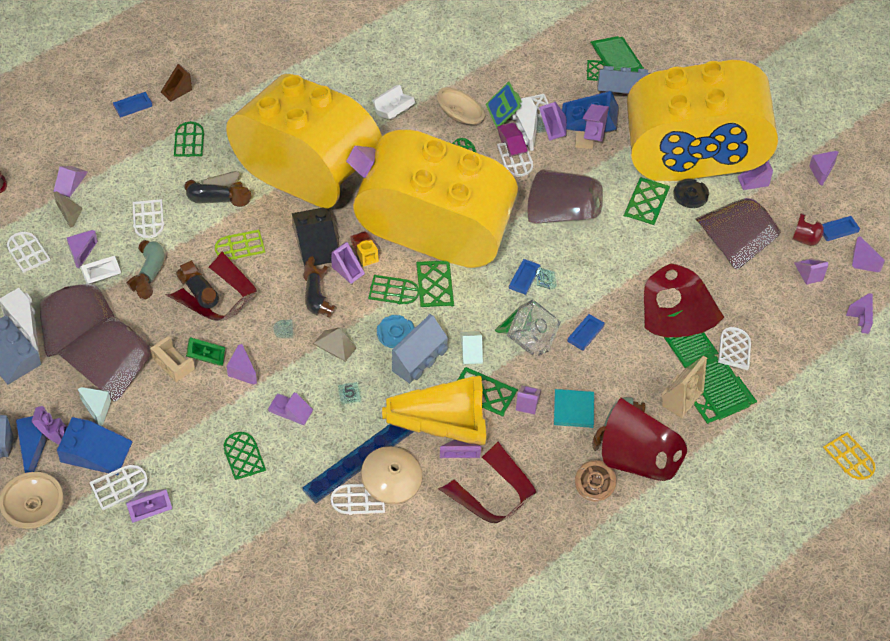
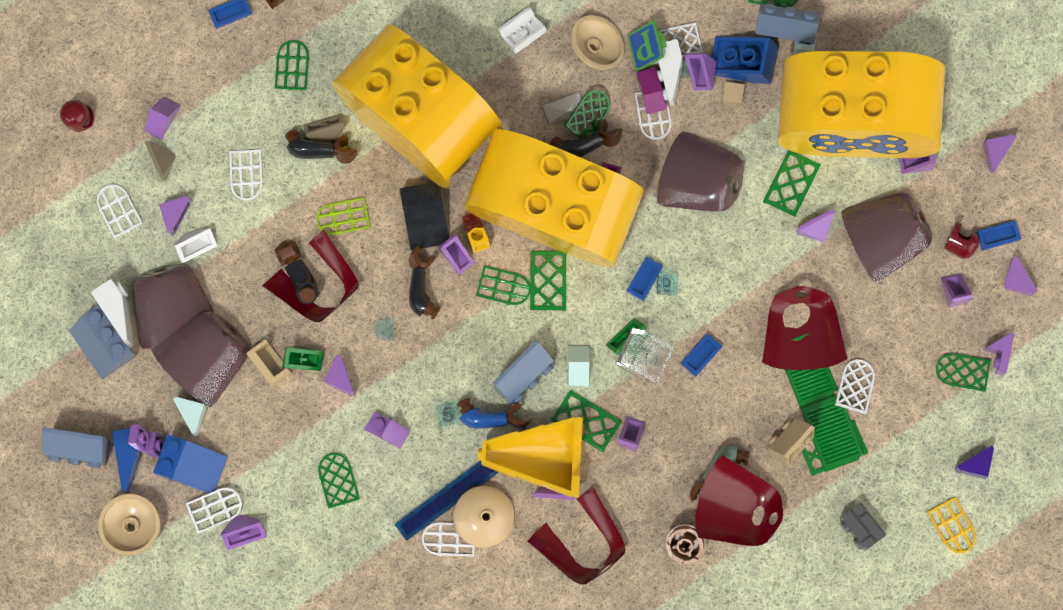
camera: 10 degrees right, 25 degrees up
piece [126,240,165,300] -> none
slope [313,328,356,362] -> none
medium lavender slope [346,146,375,178] -> none
dark azure tile [377,315,415,348] -> none
teal tile [554,389,594,428] -> none
medium lavender slope [583,104,609,142] -> none
black tile [673,179,709,208] -> none
none -> blue piece [457,398,532,429]
none -> slope [796,209,835,242]
none -> dark grey brick [840,502,886,551]
none -> green window [936,354,991,392]
none -> dark purple slope [955,445,994,479]

